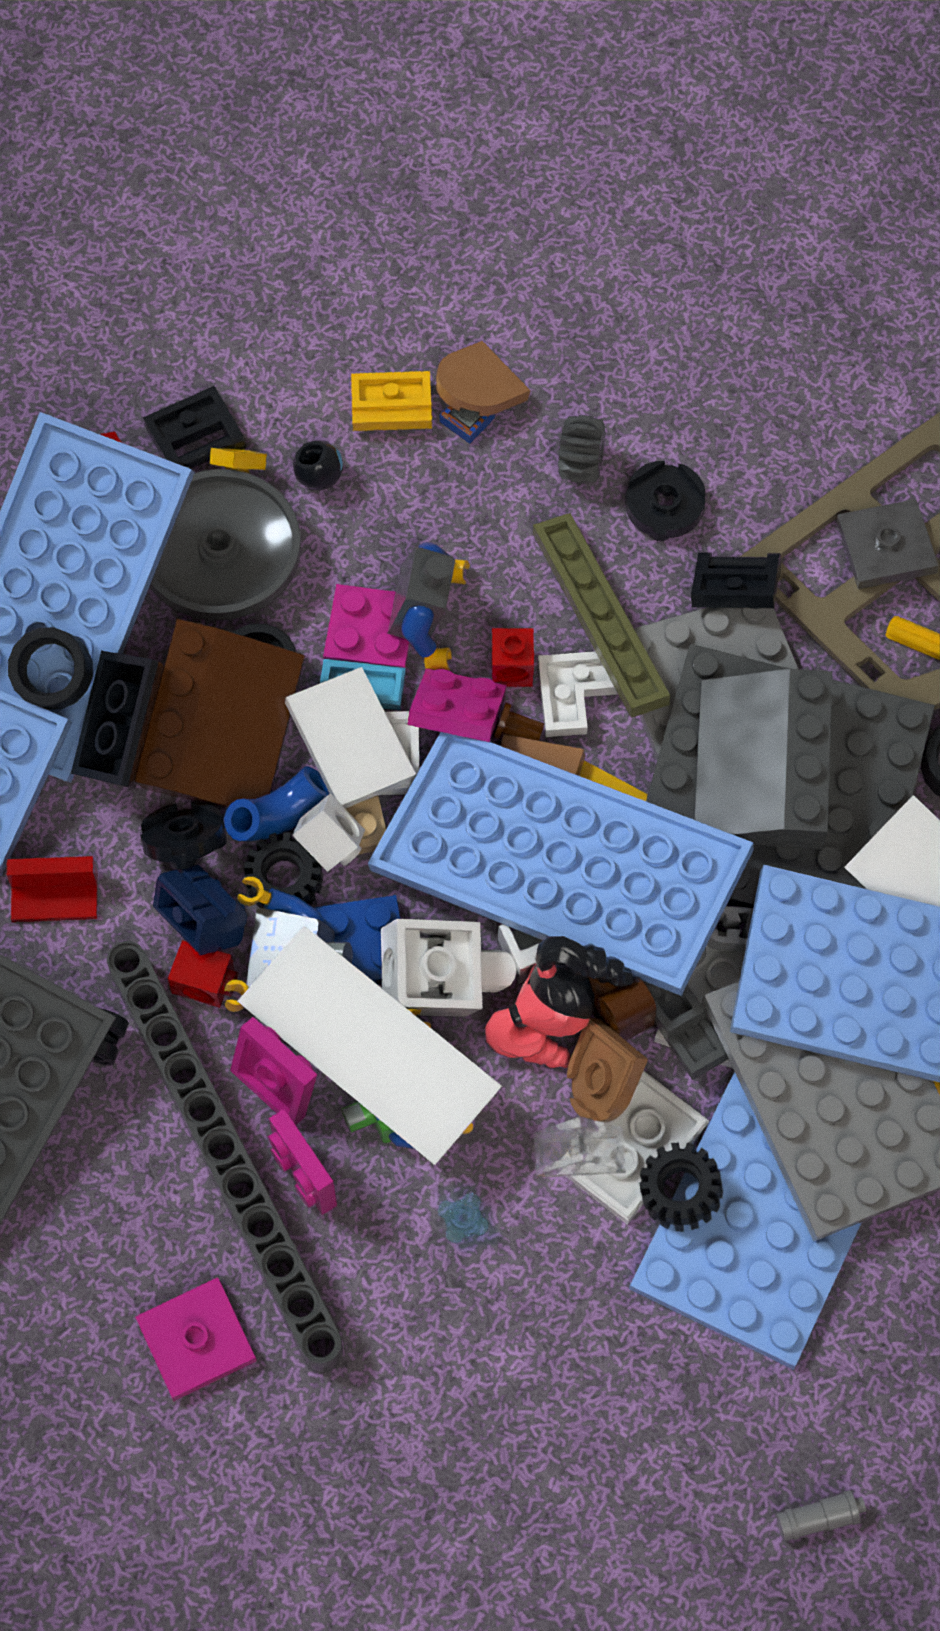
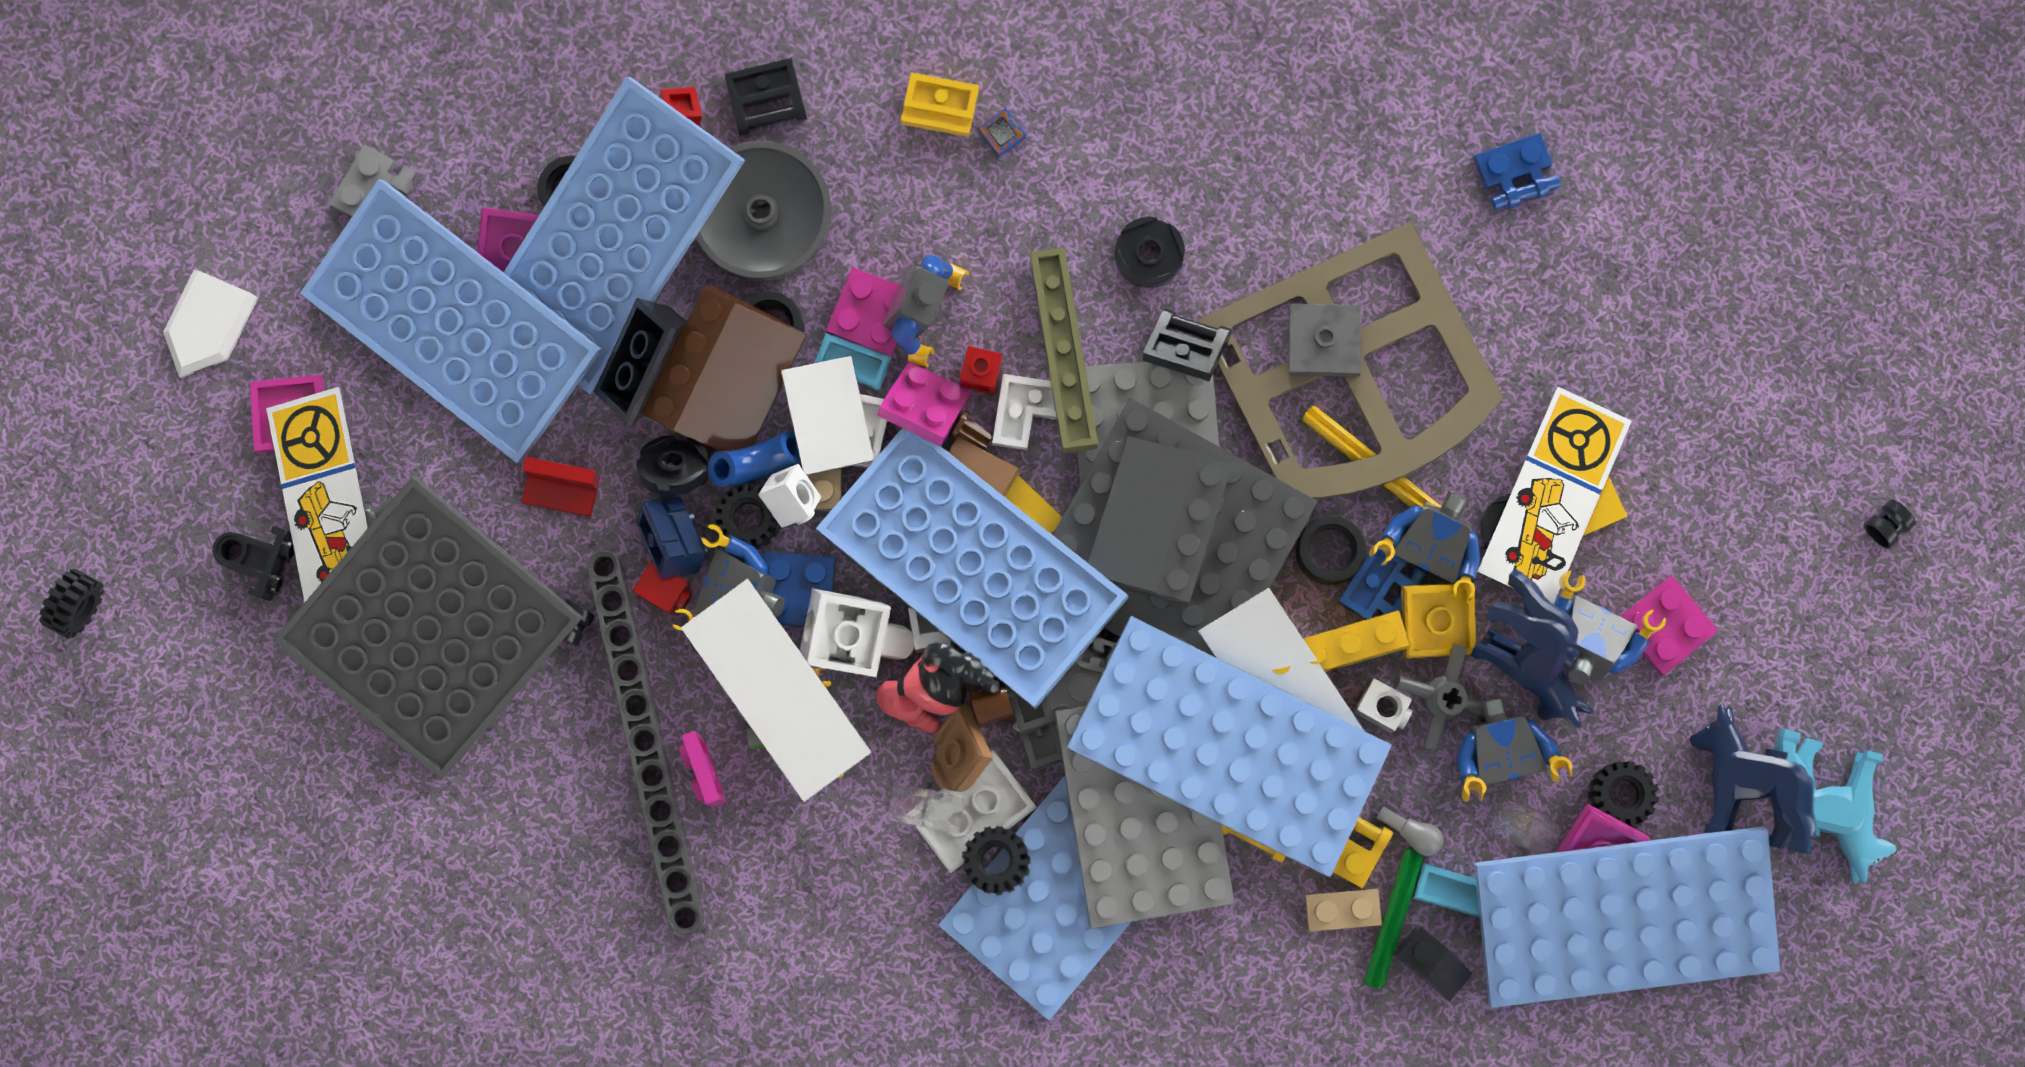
camera: 15 degrees right, 15 degrees up
black tyre [8,627,93,710] -> none
dark pink plate [135,1277,257,1402] -> none
yellow plate [209,448,267,474] -> none
dark pink plate [230,1017,317,1125] -> none
black piece [293,440,344,491] -> none
medium nougat tile [436,341,531,416] -> none
clear light blue plate [438,1193,488,1243] -> none
dark grey gear [558,415,606,483] -> none

